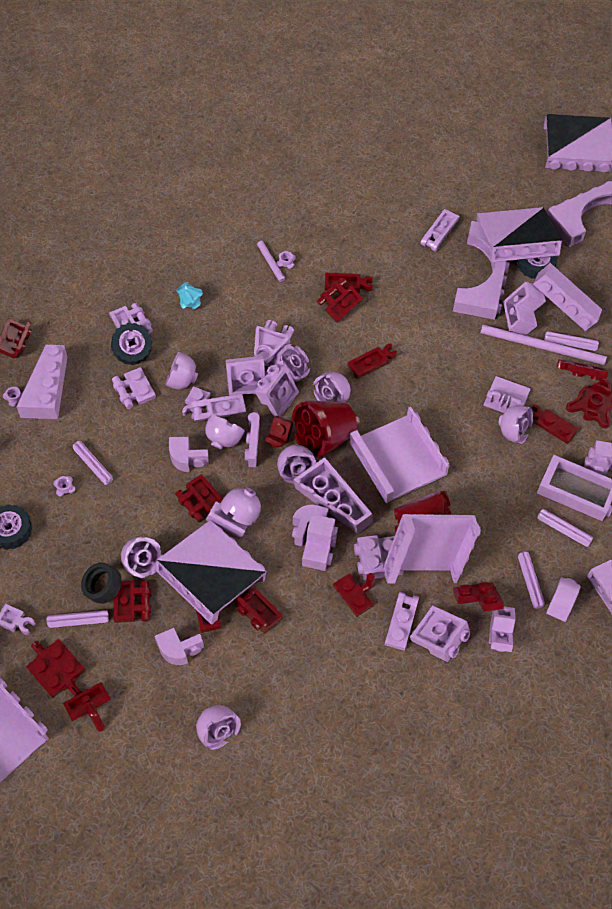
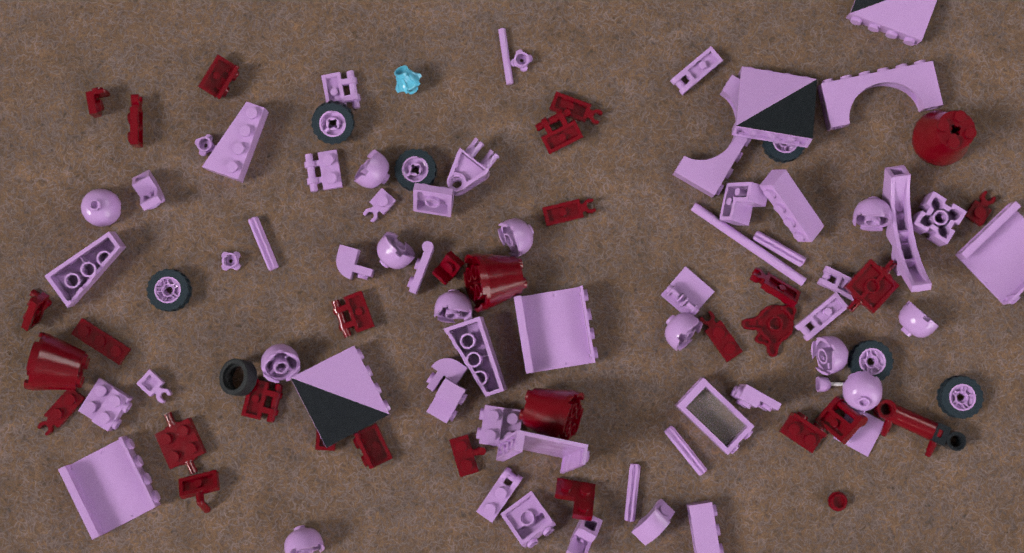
camera: 20 degrees right, 25 degrees up
lavender axle [47,610,109,628] -> none
lavender brick [155,628,204,665] -> none
lavender plate [191,394,246,422] -> none
lavender panel [206,502,248,539] -> none
lavender cylinder [220,488,261,525] -> none
lavender plate [255,364,299,417] -> none
lavender cylinder [273,344,310,382] -> none
none -> black wheel [394,149,437,191]

